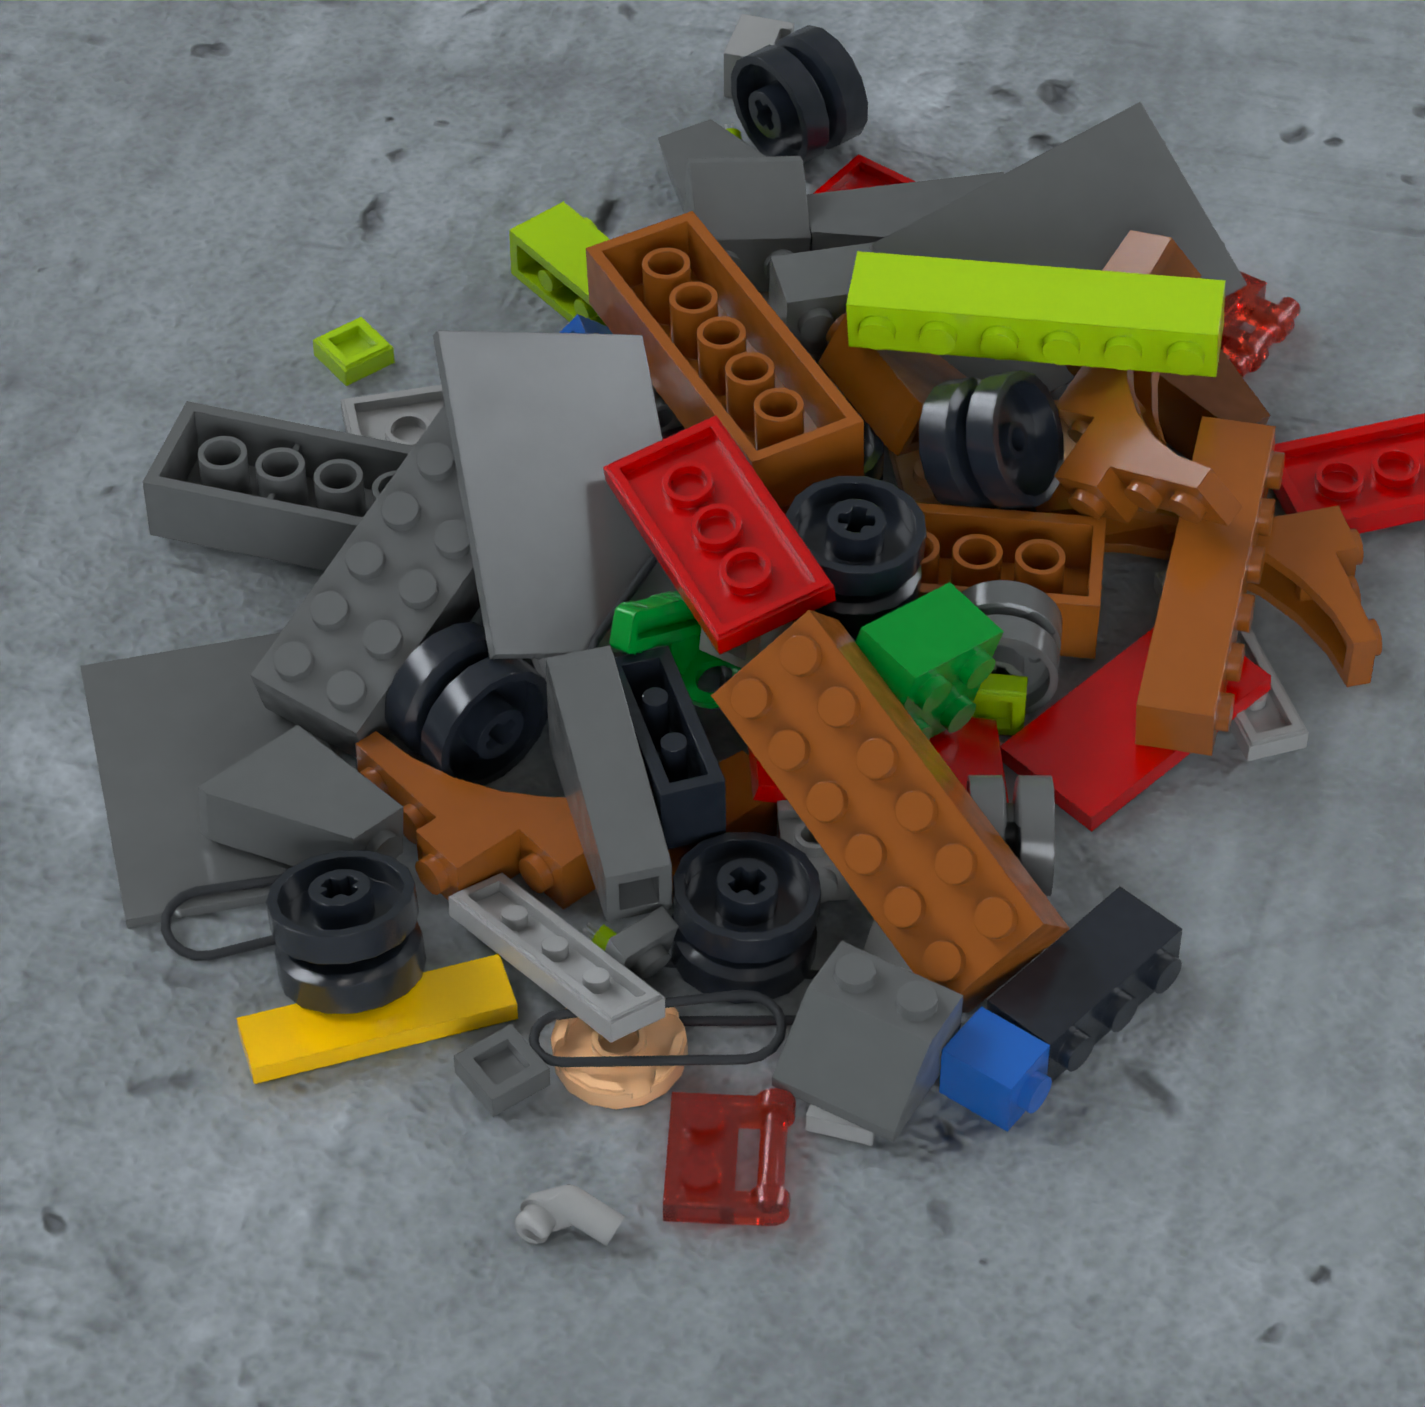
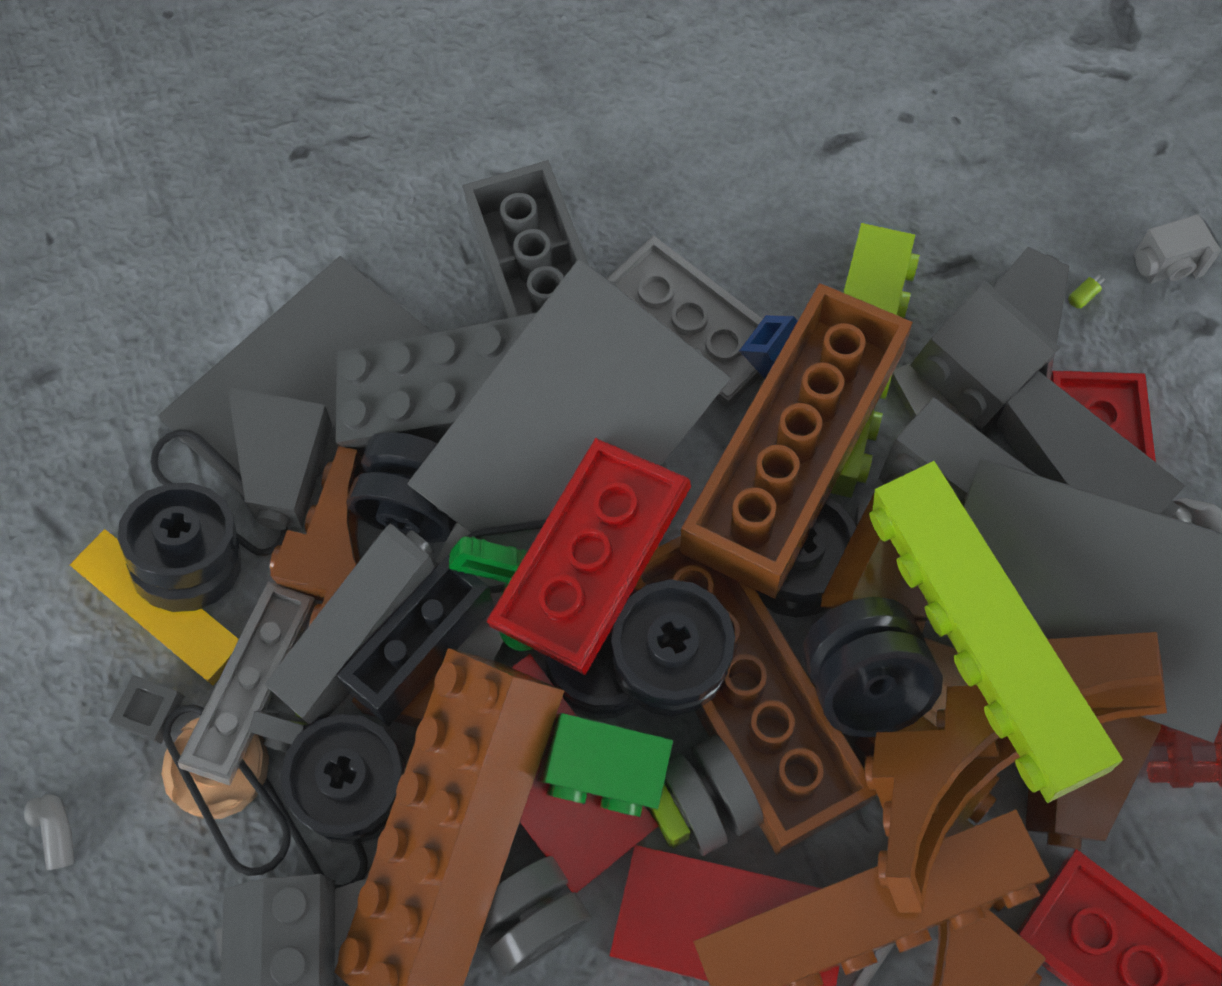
camera: 60 degrees right, 20 degrees up
lime tile [313,317,395,386] -> none
clear red plate [663,1088,796,1226] -> none
black wheel [731,25,868,164] -> none

